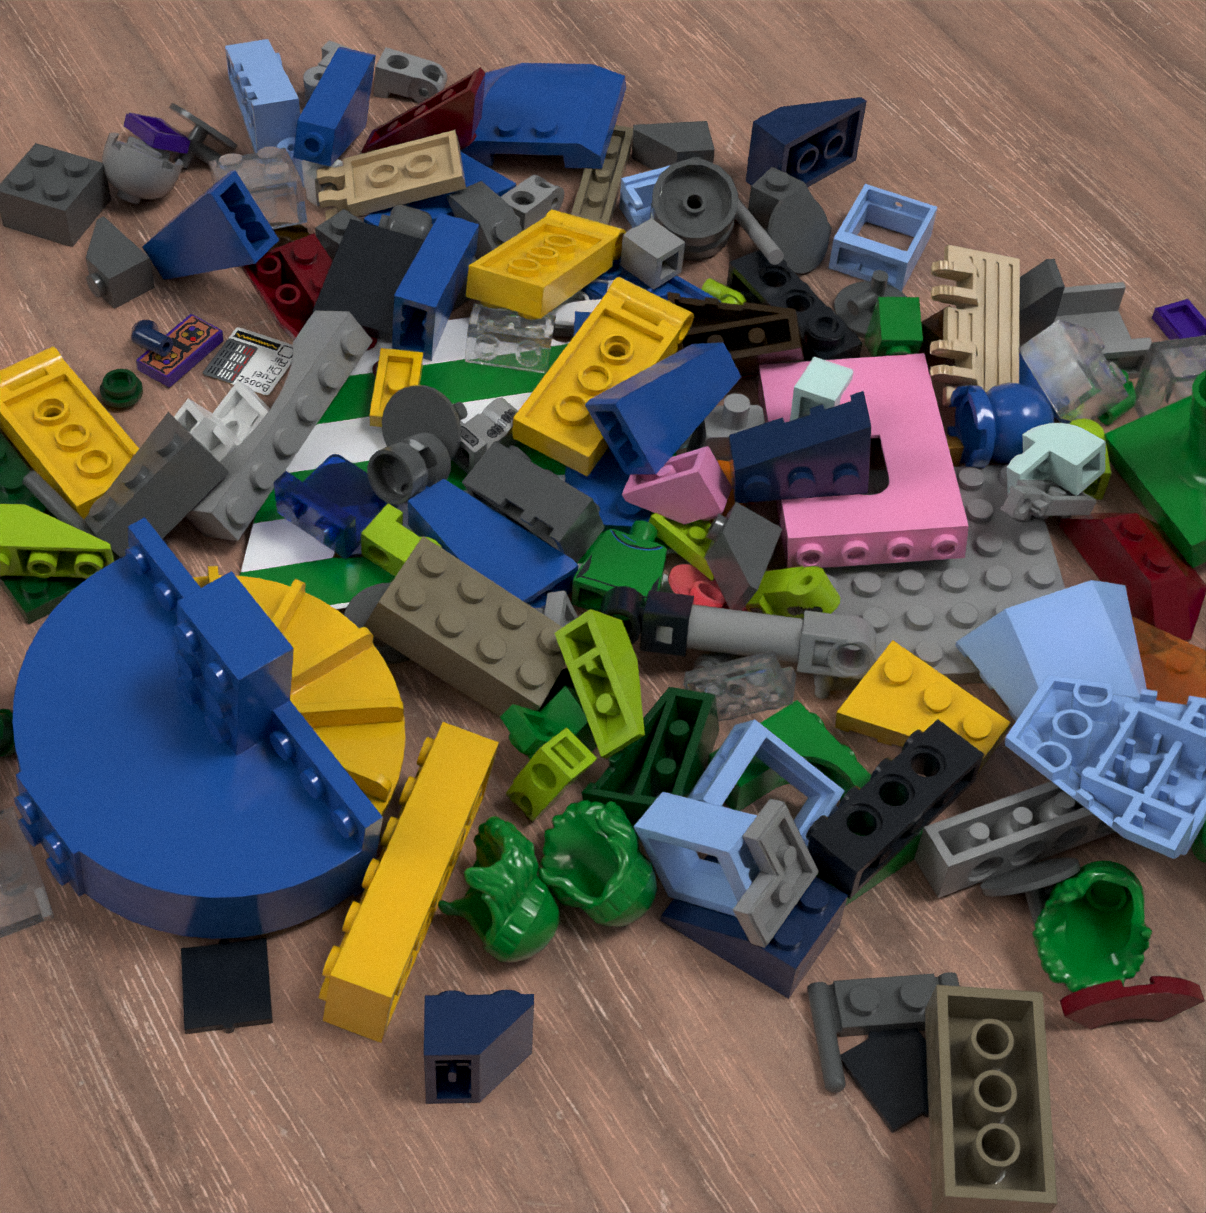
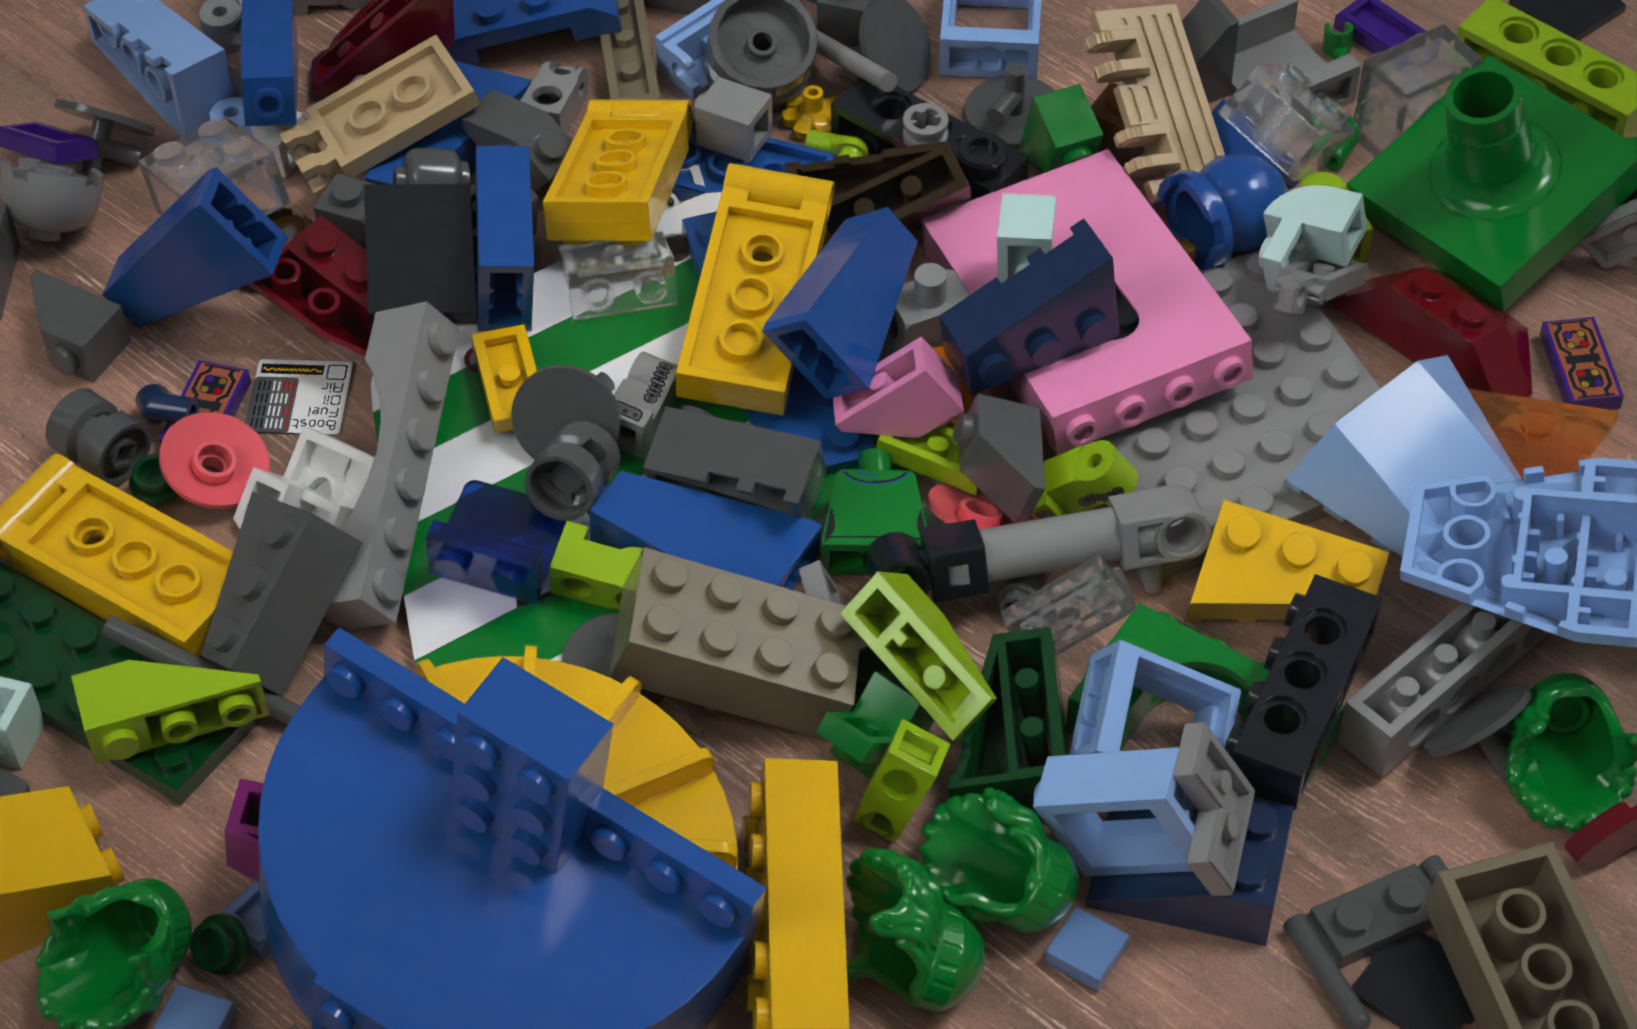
camera: 15 degrees left, 0 degrees up
none -> dark grey wheel [45,388,151,486]
none -> coral dish [159,412,270,509]
none -> yellow plant [782,85,837,141]
none -> light grey bush [903,103,949,146]
none -> medium blue tile [1045,907,1130,991]
none -> green hand [1322,22,1354,59]

